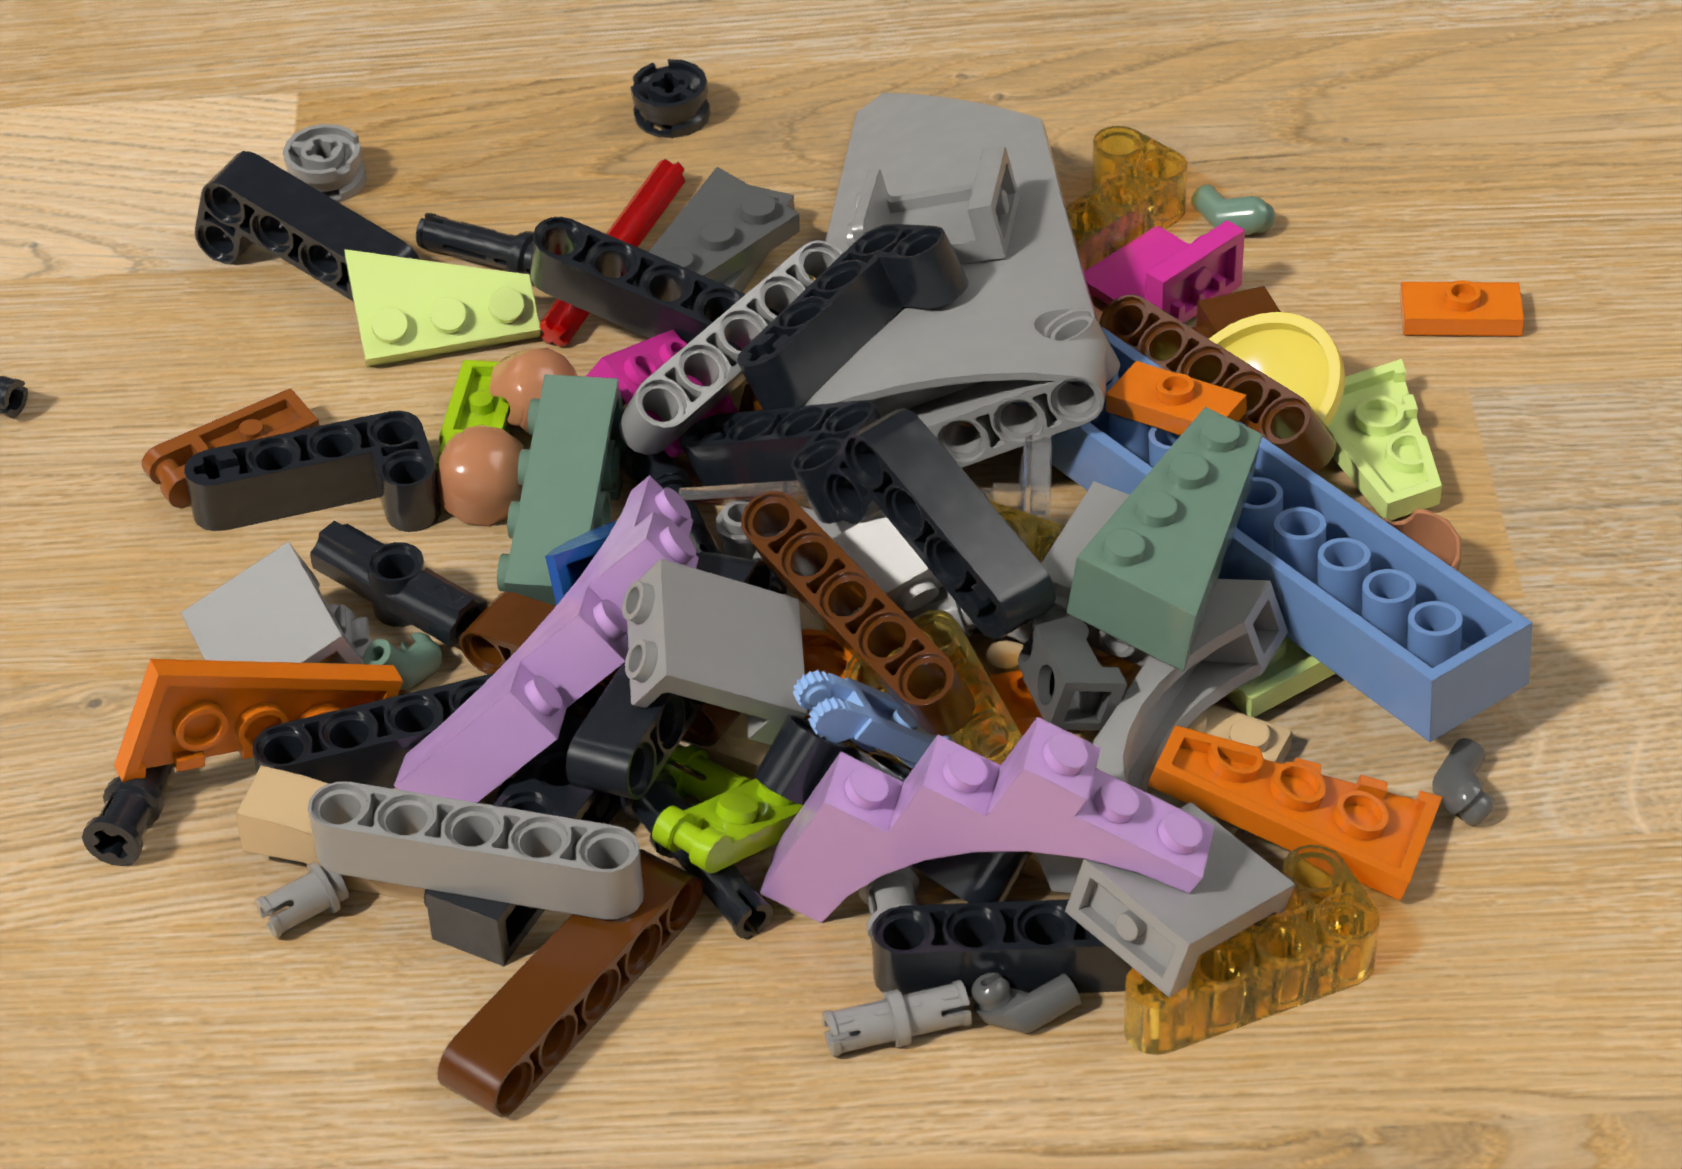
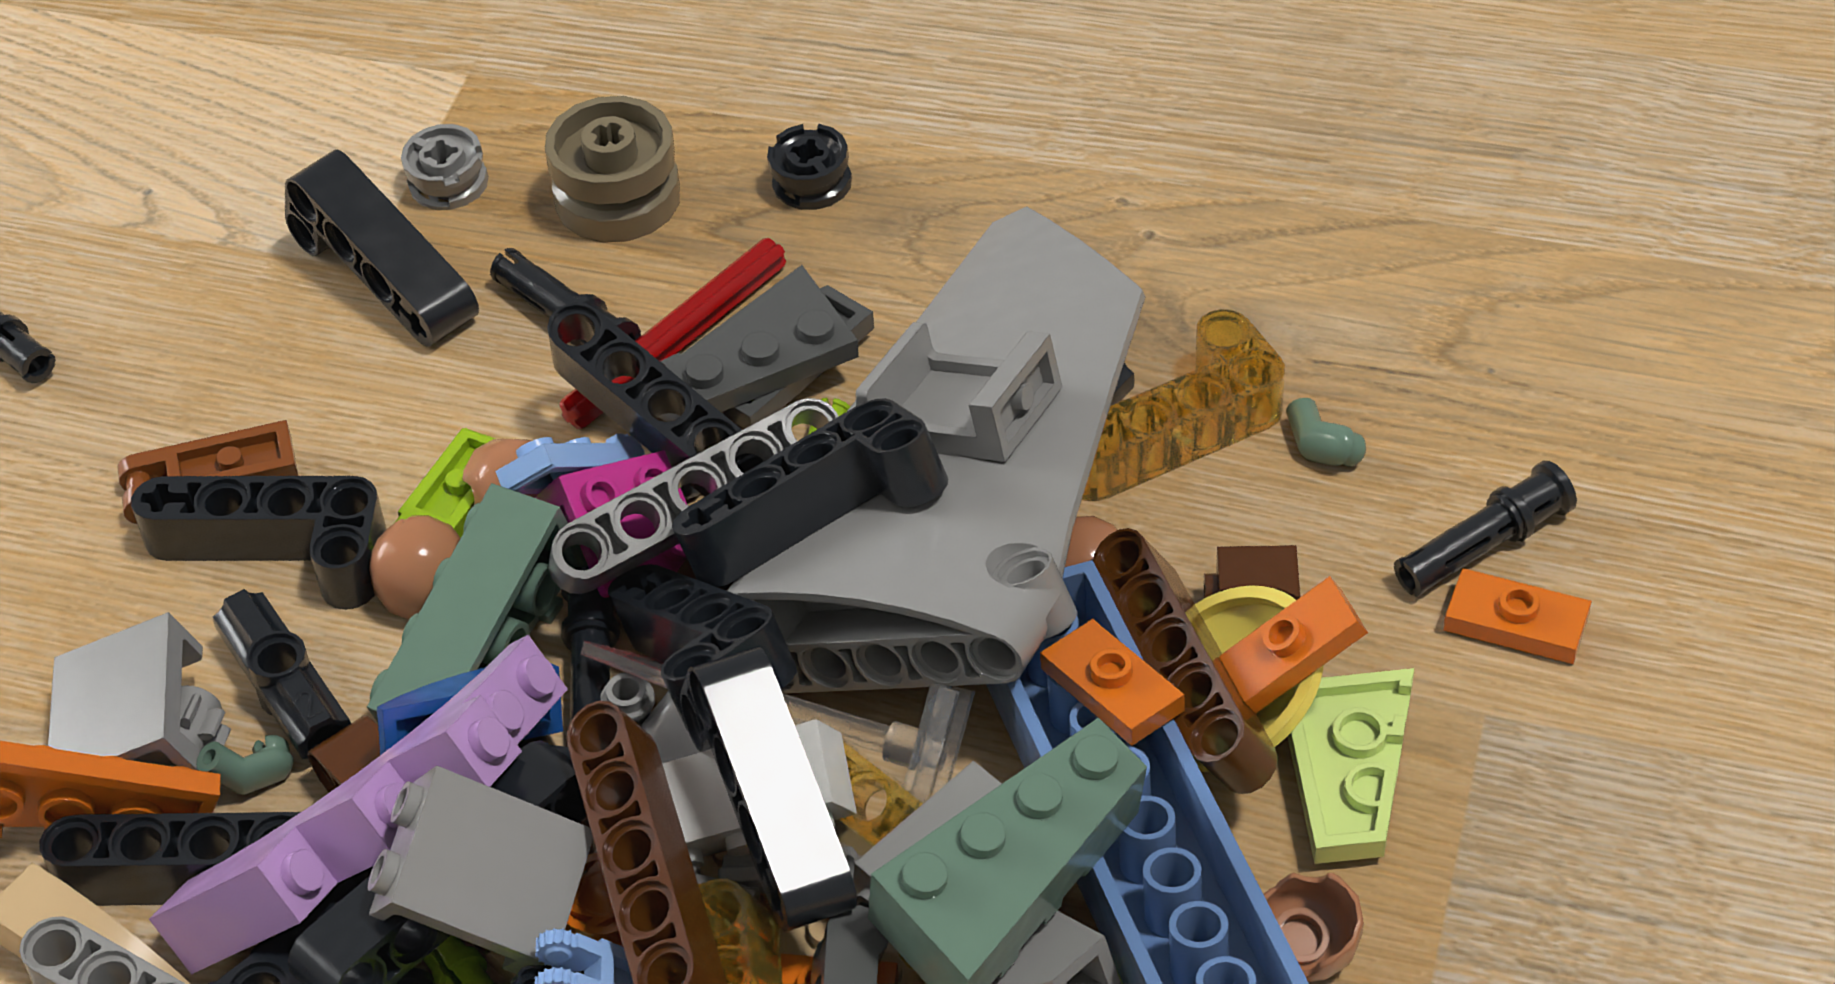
camera: 20 degrees right, 5 degrees up
yellowish green wing [344,249,541,367] -> none
dark pink bracket [1084,220,1245,323] -> none
none -> light blue hinge [495,433,645,494]
none -> dark tan wheel [545,96,680,243]
none -> orange plate [1219,576,1368,714]
none -> black pin [1394,460,1577,597]

